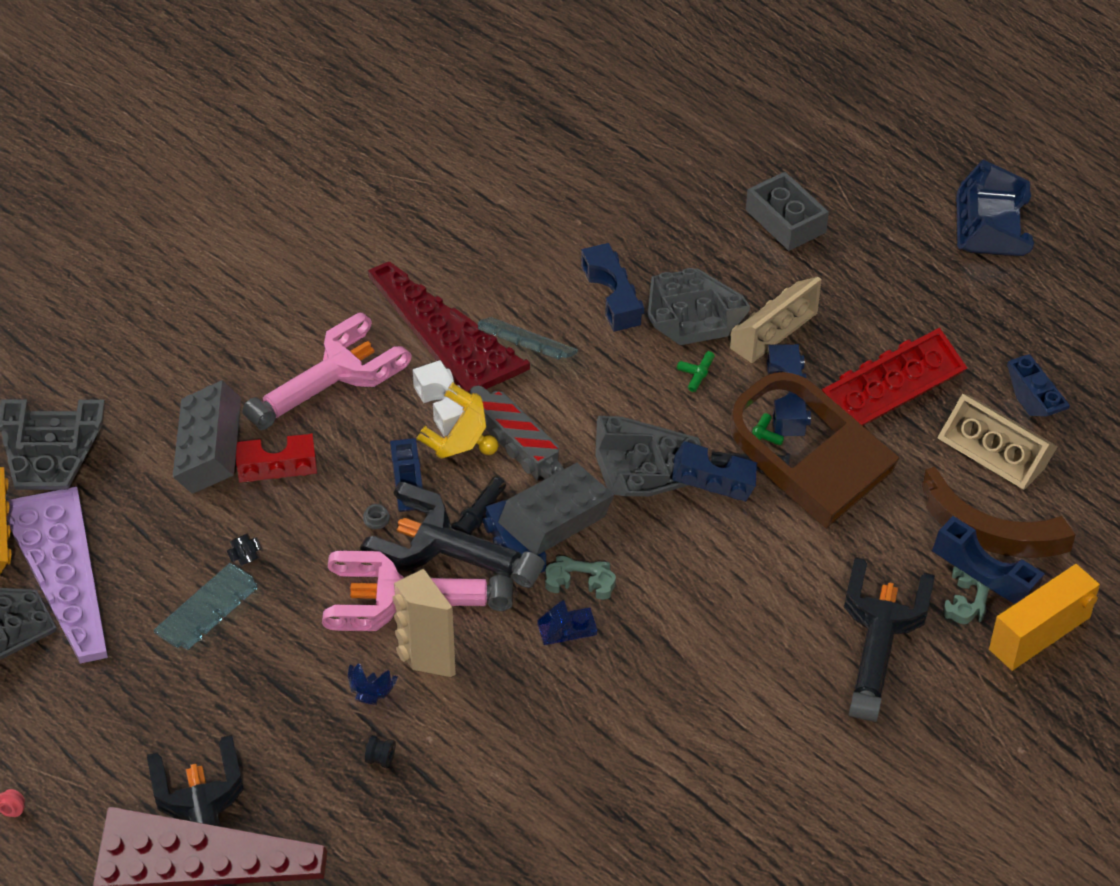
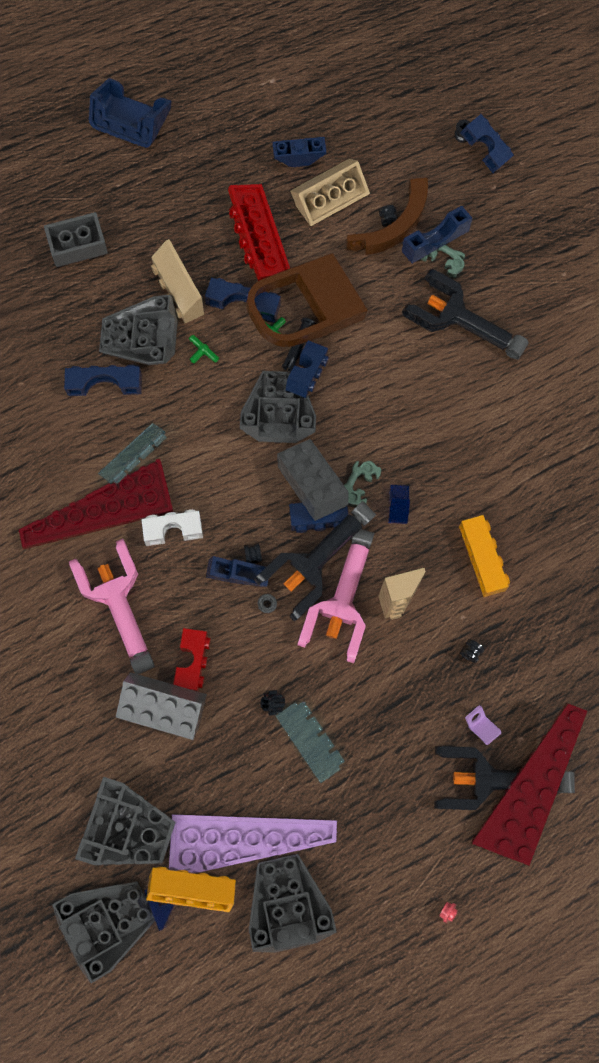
camera: 75 degrees left, 25 degrees up
clear blue piece [348,663,398,705] -> none
yellow connector [416,382,499,459] -> none
black pin [451,476,506,535] -> none
dark grey hinge [470,385,564,481] -> none
light orange brick [989,564,1100,671] -> none
none -> black wheel [244,543,262,563]
none -> black wheel [379,205,398,227]
none -> light orange brick [459,515,510,597]
none -> lavender bracket [465,705,501,745]

